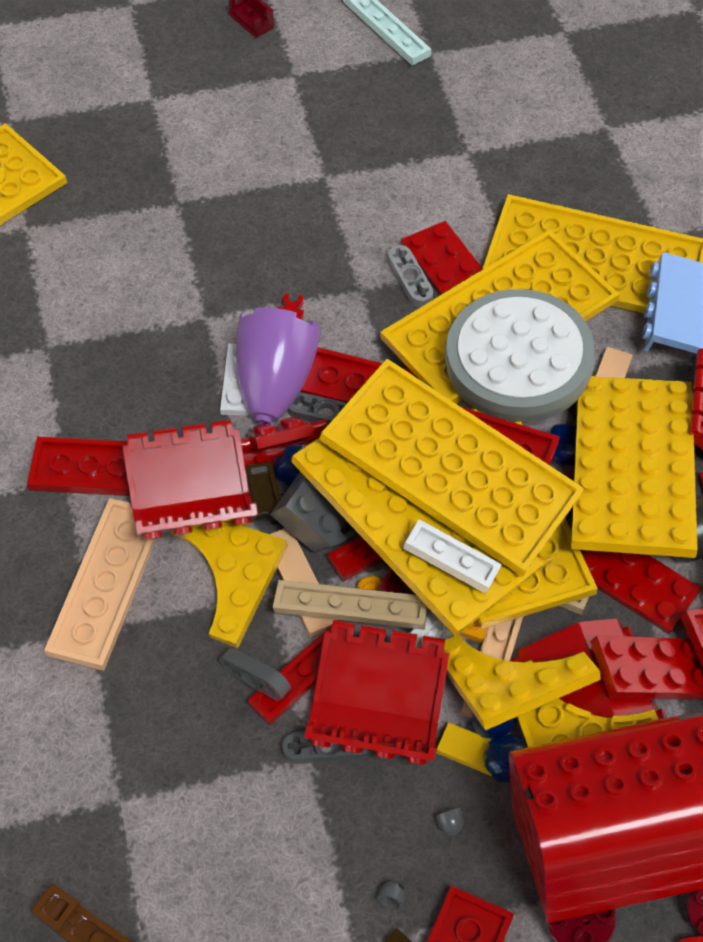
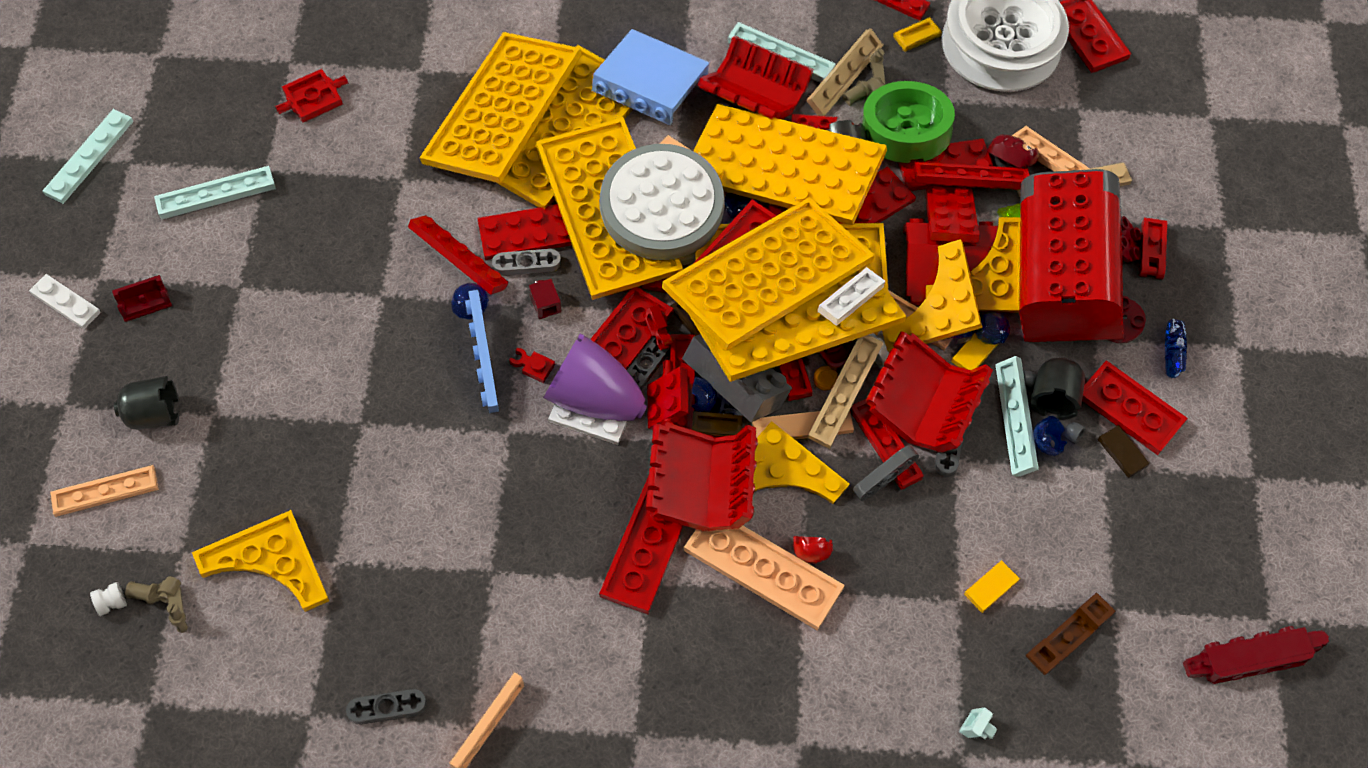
camera: 75 degrees left, 5 degrees up
none -> light nougat tile [50,465,159,517]
none -> pearl dark grey cylinder [114,376,179,430]
none -> red plate [275,69,349,123]
none -> red plate [408,215,509,295]
none -> yellow plate [420,32,582,183]
none -> clear blue hair [451,283,489,320]
none -> light blue plate [465,290,499,413]
none -> dark red brick [529,278,562,319]
none -> red hair [793,536,833,564]
none -> yellow tile [964,560,1020,613]
none -> light aqua plate [995,356,1039,477]
none -> pearl dark grey cylinder [1031,358,1085,420]
none -> clear blue hair [1033,415,1067,456]

